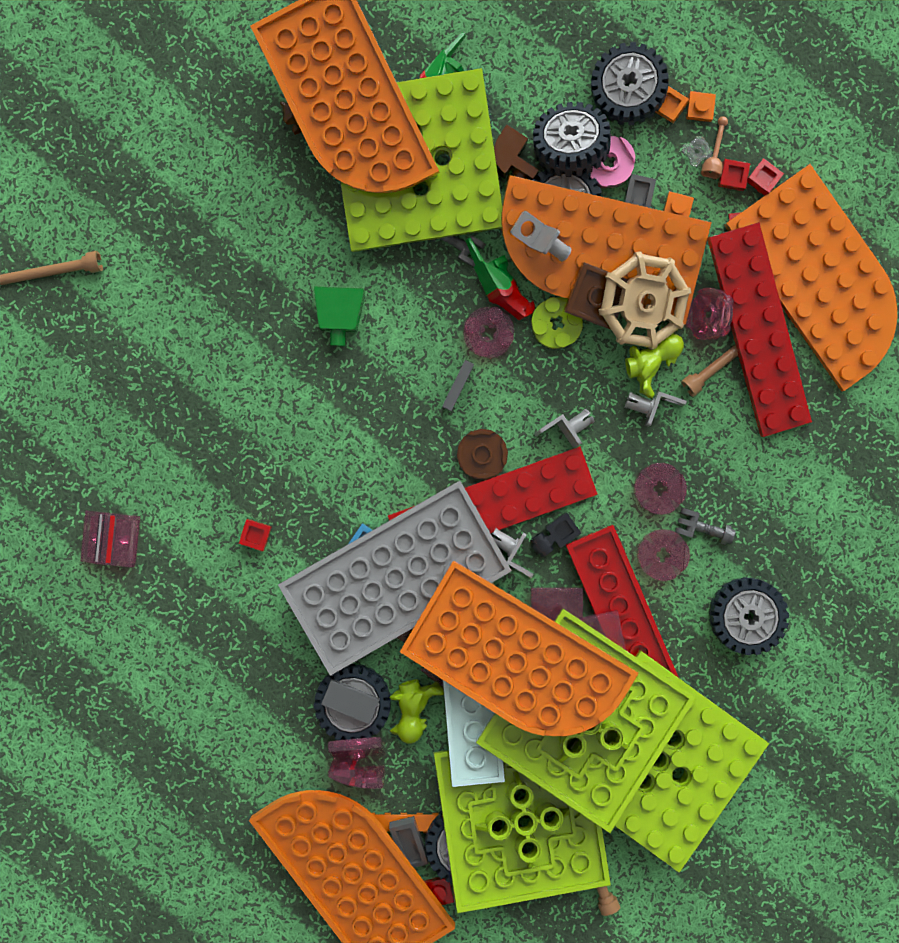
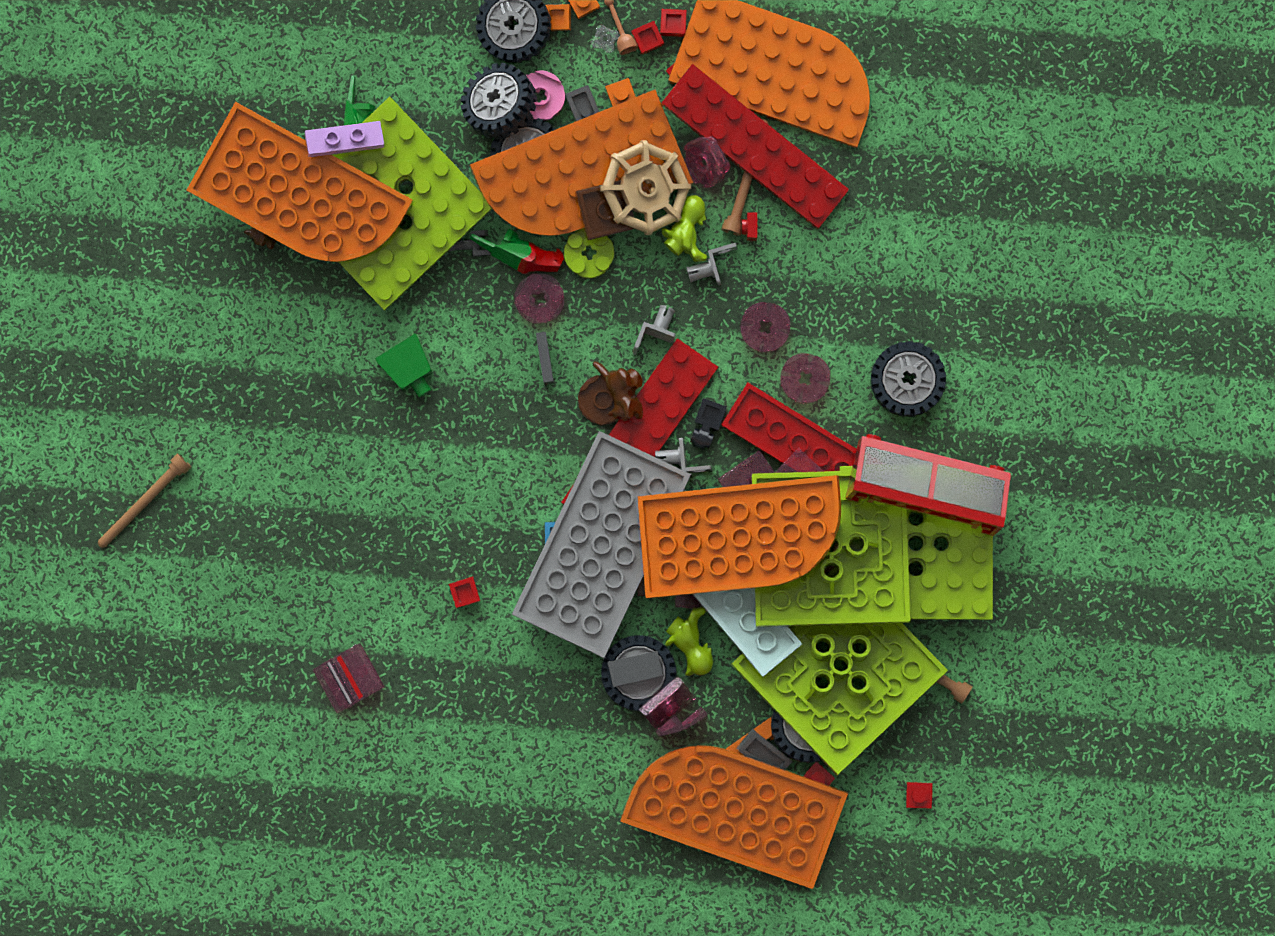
camera: 30 degrees left, 5 degrees down
reddish brown brick [494,124,539,181] -> none
light grey bracket [510,211,571,262] -> none
dark grey hinge [675,508,736,545] -> none
none -> lavender plate [305,121,384,157]
none -> reddish brown animal [592,361,643,421]
none -> red plate [742,212,758,241]
none -> windscreen [845,434,1011,536]

